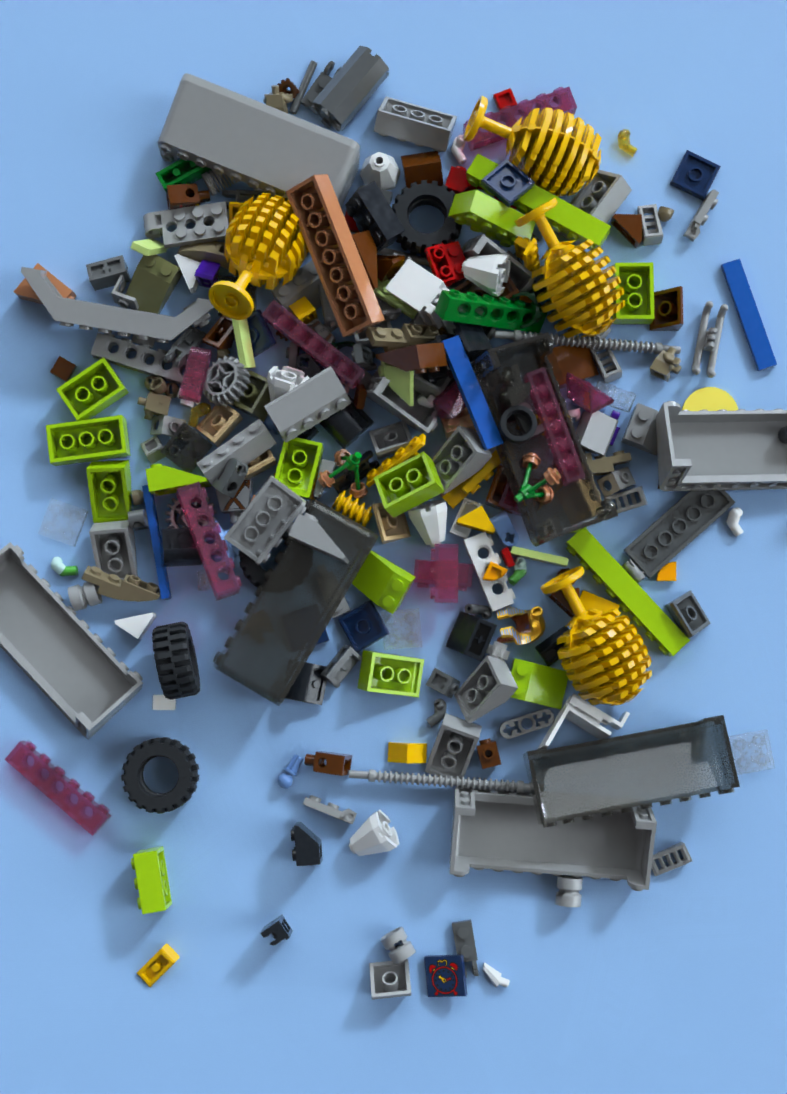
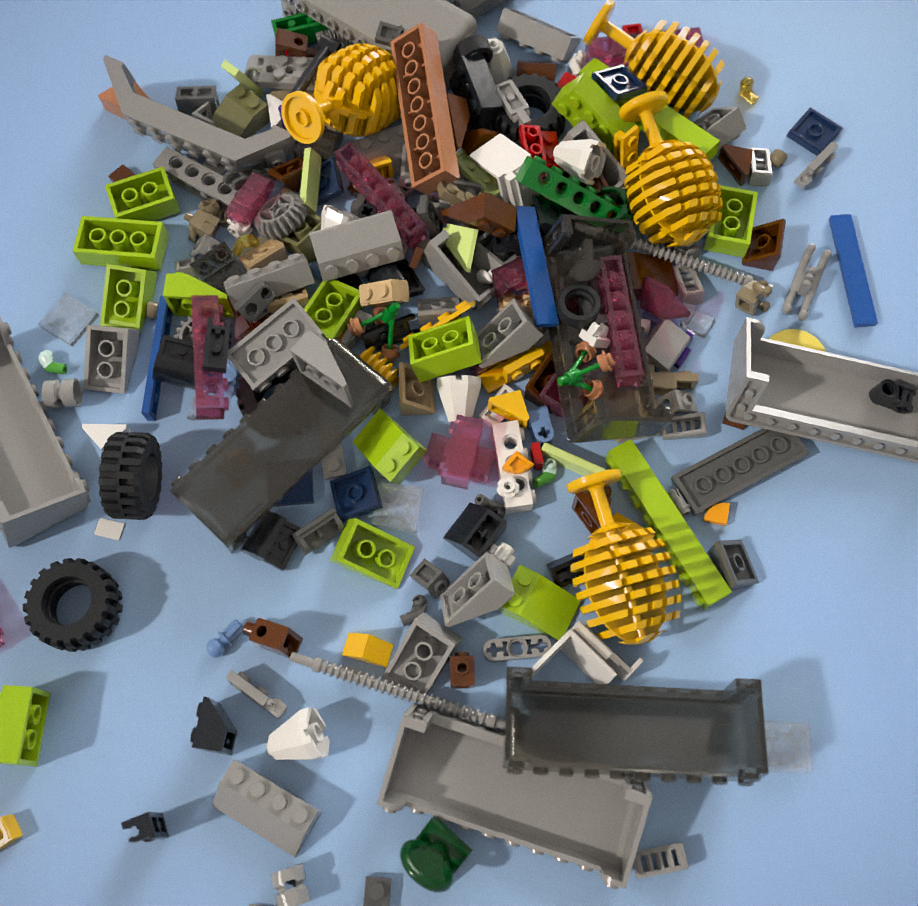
camera: 10 degrees right, 15 degrees down
dark tan slope [82,566,160,602] -> none
dark grey leg [128,509,149,531] -> none
pearl gold piece [496,606,545,645] -> none
light grey wheel [555,875,583,907] -> none
light grey slope [621,403,658,456] -> none
white arm [726,507,744,537] -> none
none -> black hinge [203,317,231,373]
none -> light grey slope [212,760,322,857]
none -> black piece [289,34,342,94]
none -> tan brick [359,279,409,307]
none -> dark grey slope [375,21,404,47]
none -> dark green tile [400,815,473,893]
none -> black tyre [453,35,493,65]
none -> light grey hinge [496,79,531,126]
none -> white plate [497,477,519,499]
none -> white tile [579,322,611,348]

